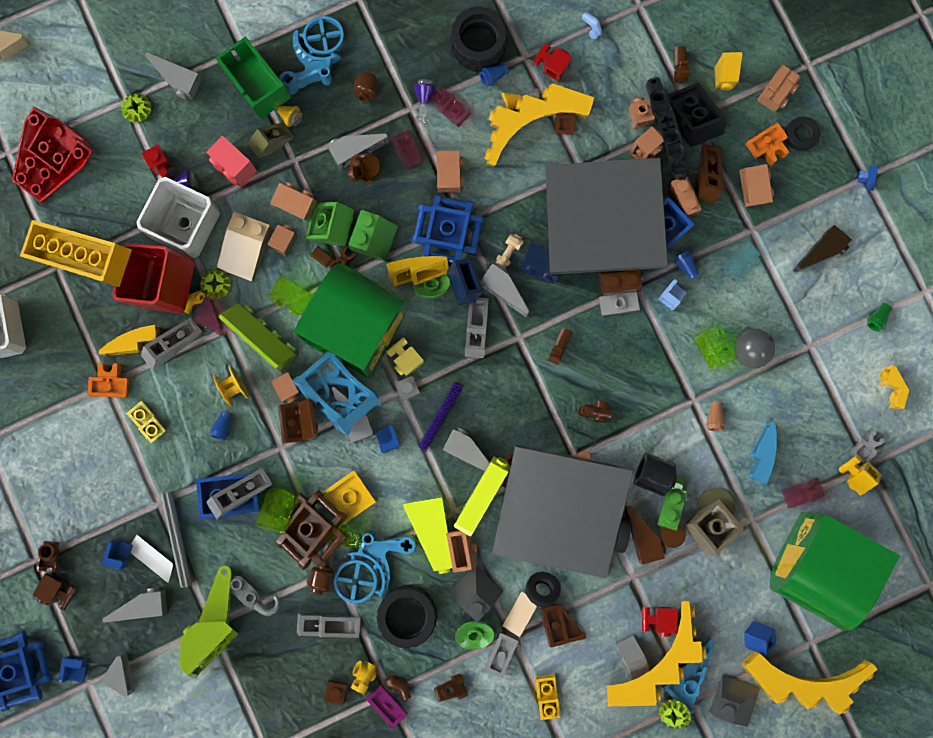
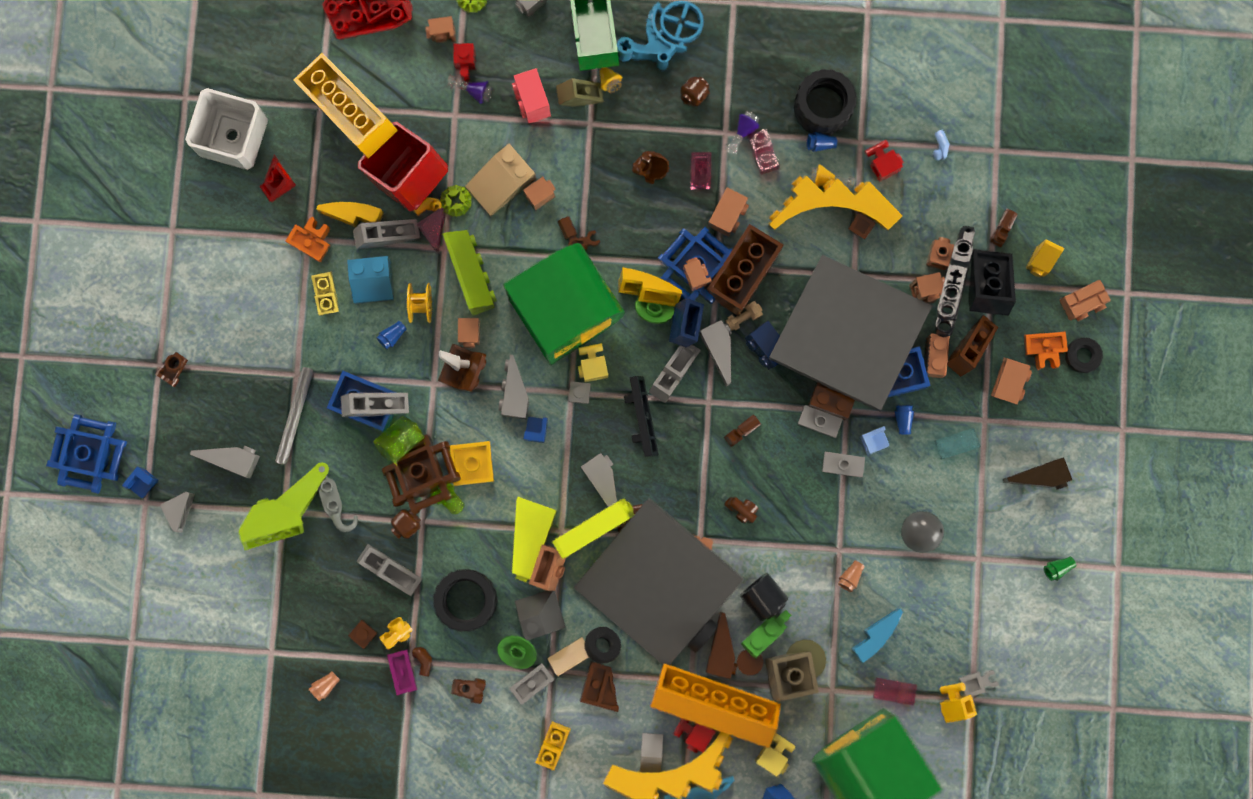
camera: 30 degrees right, 0 degrees up
reddish brown brick [33,572,77,610] -> none
blue panel [102,539,133,570] -> none
white sticker [131,535,173,583] -> none
white plate [136,177,220,258] -> none
clear neon green brick [269,276,314,317] -> none
nougat brick [270,182,318,221] -> none
dark azure fence [292,351,381,435] -> none
bright green slope [305,202,354,246] -> none
light grey slope [327,133,389,170] -> none
dark azure piece [334,531,416,603] -> none
bright green slope [349,210,398,262] -> none
dark purple piece [418,382,464,452] -> none
clear neon green slope [693,325,735,371] -> none
blue tile [857,166,878,191] -> none
yellow slope [879,365,909,410] -> none
none -> red slope [259,154,297,202]
none -> dark azure slope [347,256,394,304]
none -> nougat brick [426,16,456,42]
none -> white bar [439,350,470,371]
none -> black hinge [624,376,659,457]
none -> light orange brick [650,663,781,748]
none -> nougat brick [683,257,712,291]
none -> reddish brown slope [707,224,784,316]
none -> light yellow brick [755,733,796,777]
none -> light grey plate [822,452,865,478]

